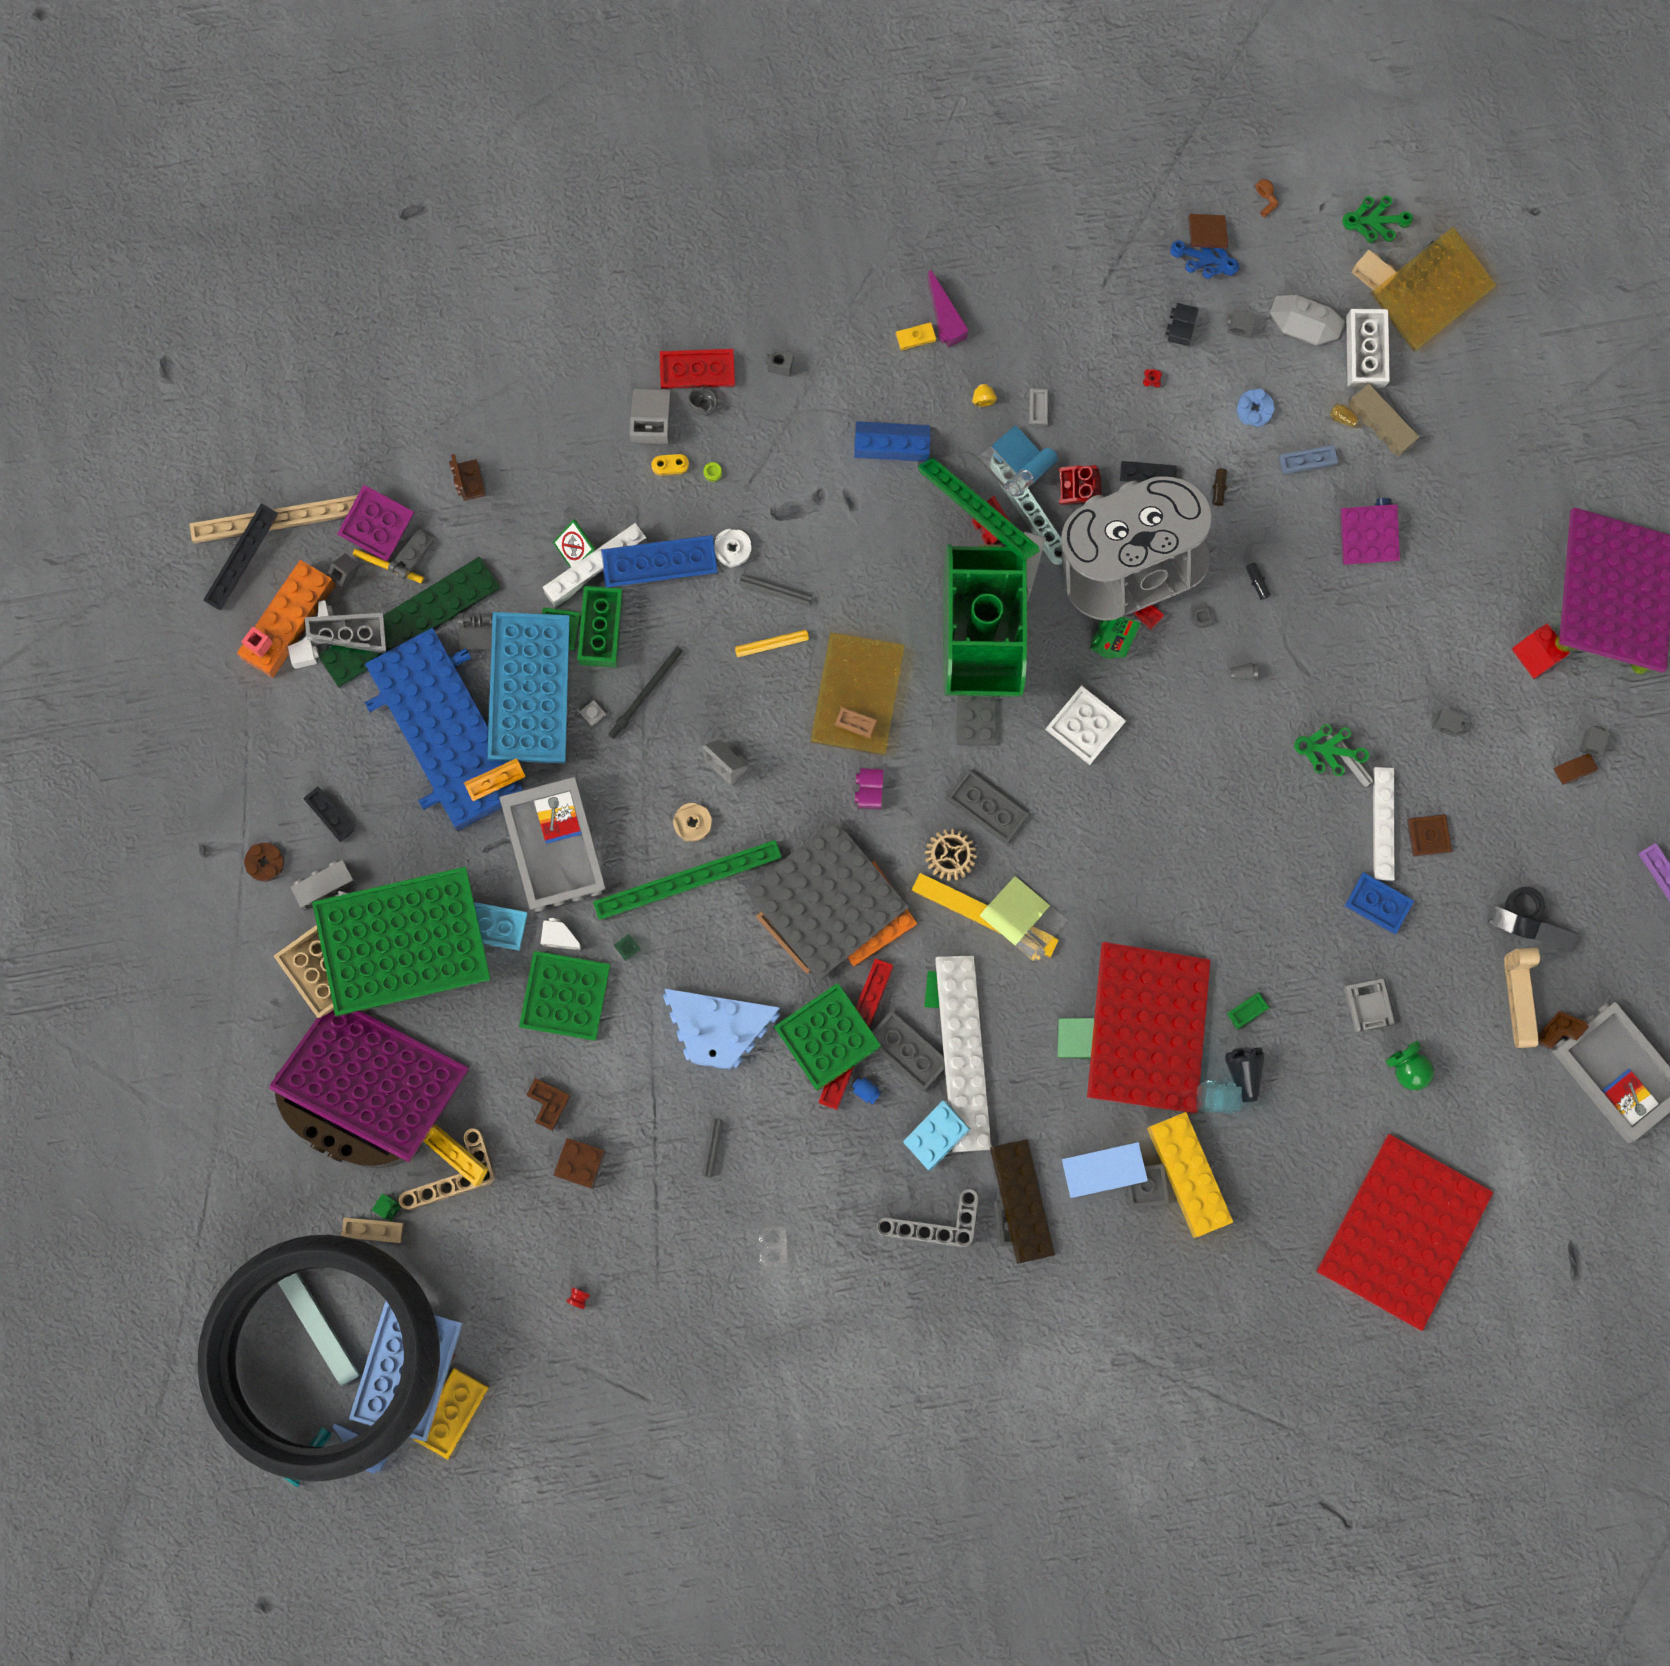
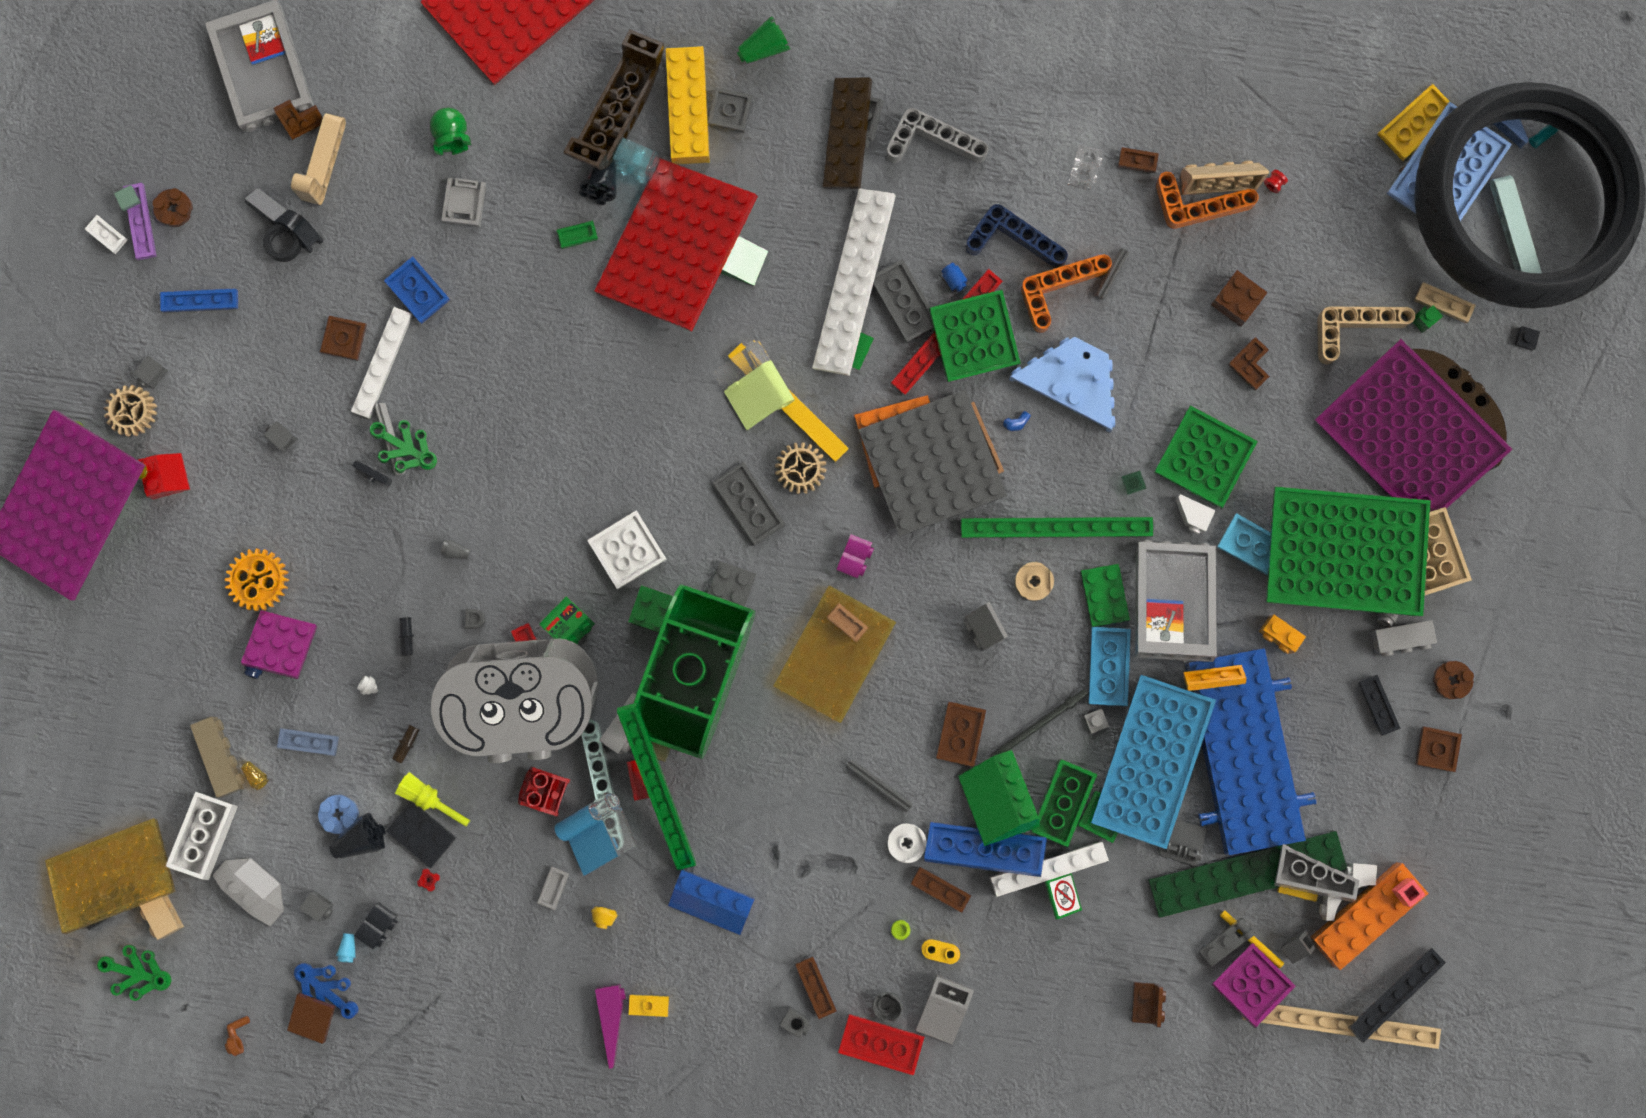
camera: 155 degrees left, 5 degrees up
yellow plate [423,1124,488,1186] -> none
yellow axle [735,630,809,657] -> none
medium azure plate [903,1100,971,1170] -> none
light blue tile [1062,1142,1148,1198] -> none
black plate [1120,461,1177,483] -> none
reddish brown slope [1554,753,1599,785] -> none
none -> tan gear [104,385,157,437]
none -> reddish brown plate [152,188,193,227]
none -> blue plate [160,289,238,312]
none -> light orange gear [225,548,289,611]
none -> black cone [329,813,386,859]
none -> medium azure cone [336,933,356,963]
none -> black plate [352,460,392,487]
none -> white plate [357,676,378,695]
none -> black plate [386,801,457,868]
none -> neon yellow piece [395,772,470,827]
none -> dark brown slope [563,29,664,170]
none -> green brick [628,585,673,633]
none -> green cone [737,16,791,64]
none -> reddish brown plate [795,956,837,1019]
none -> reddish brown plate [911,867,971,913]
none -> reddish brown plate [936,702,986,767]
none -> green slope [958,750,1040,846]
none -> dark blue beam [966,204,1068,268]
none -> blue arm [1003,411,1031,431]
none -> orange beam [1021,254,1112,333]
none -> green plate [1080,564,1130,627]
none -> dark azure plate [1088,627,1131,706]
none -> reddish brown plate [1118,147,1159,174]
none -> orange beam [1156,172,1259,229]
none -> tan slope [1180,161,1269,195]
none -> light orange brick [1259,614,1306,654]
none -> reddish brown plate [1415,726,1462,772]
none -> black plate [1515,326,1540,351]

